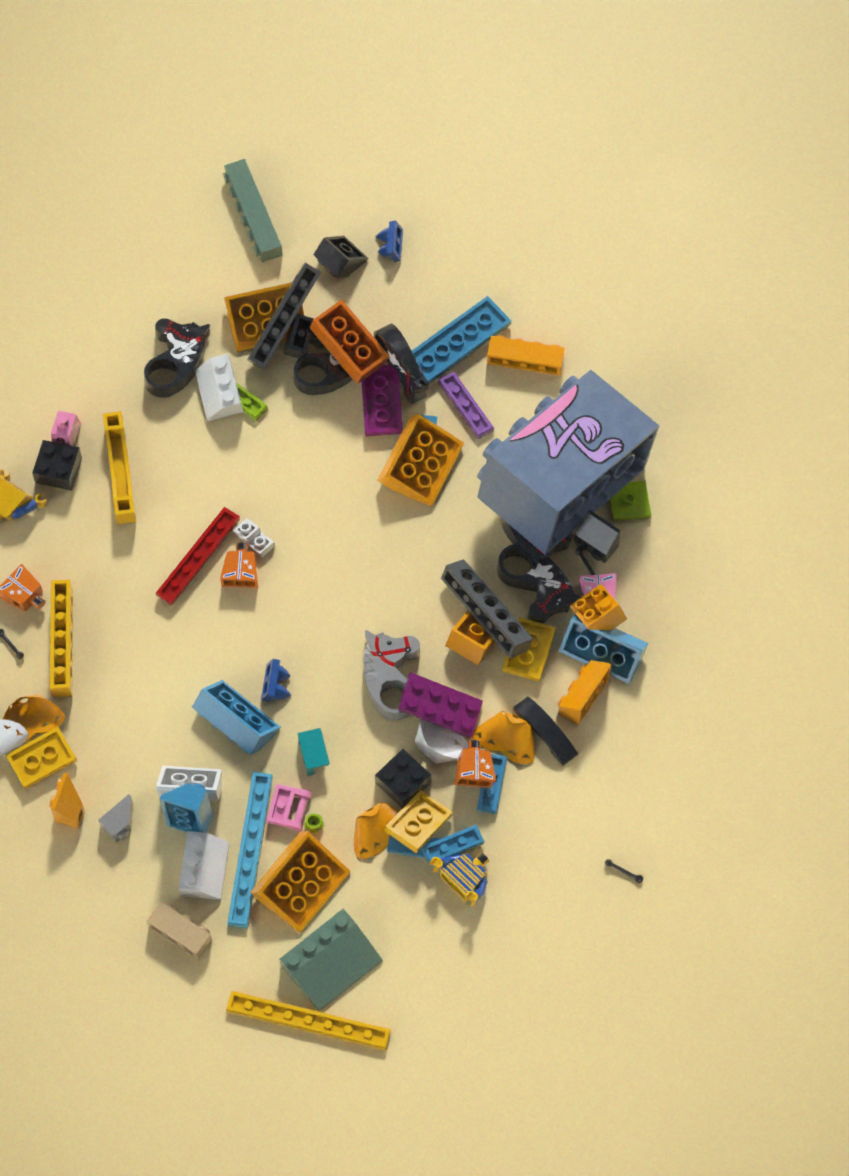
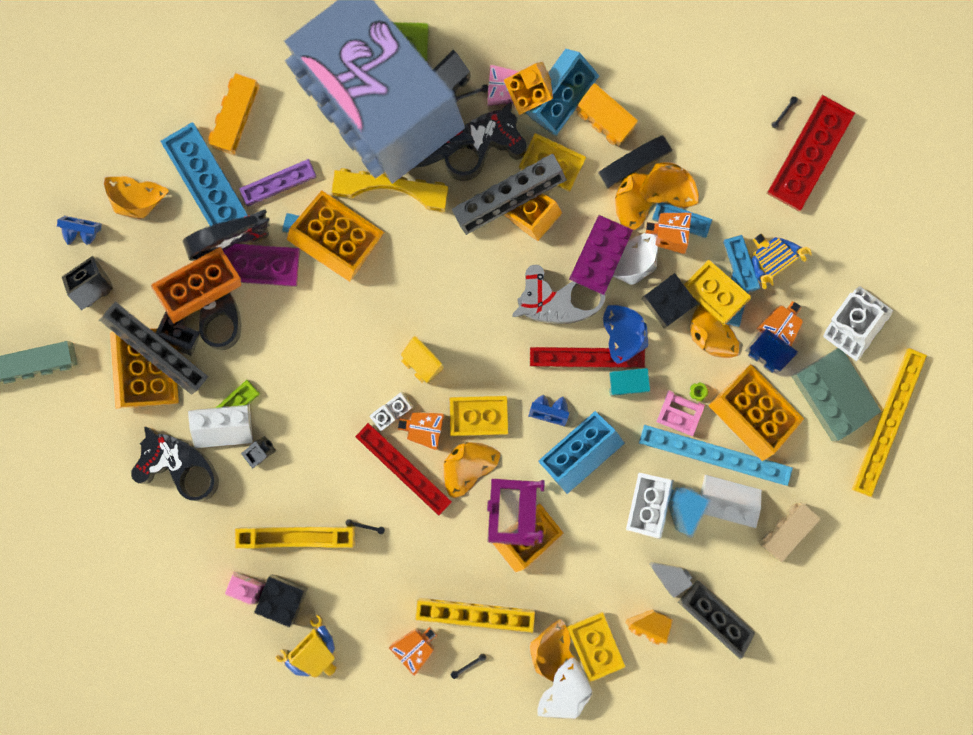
camera: 80 degrees left, 20 degrees up
none -> light orange piece [104,176,169,219]
none -> bracket [241,436,276,469]
none -> yellow arch [331,168,449,212]
none -> black hinge [345,519,385,534]
none -> yellow slope [401,336,444,384]
none -> light orange piece [444,442,500,498]
none -> yellow plate [449,396,508,436]
none -> magenta piece [487,479,545,546]
none -> light orange slope [493,503,564,573]
none -> red plate [530,347,645,368]
none -> blue piece [603,305,648,364]
none -> light orange piece [639,162,699,208]
none -> dark grey slope [678,580,755,659]
none -> clear blue slope [745,328,798,373]
none -> orange torso [756,301,803,350]
none -> red plate [766,95,855,212]
none -> white slope [823,286,893,361]

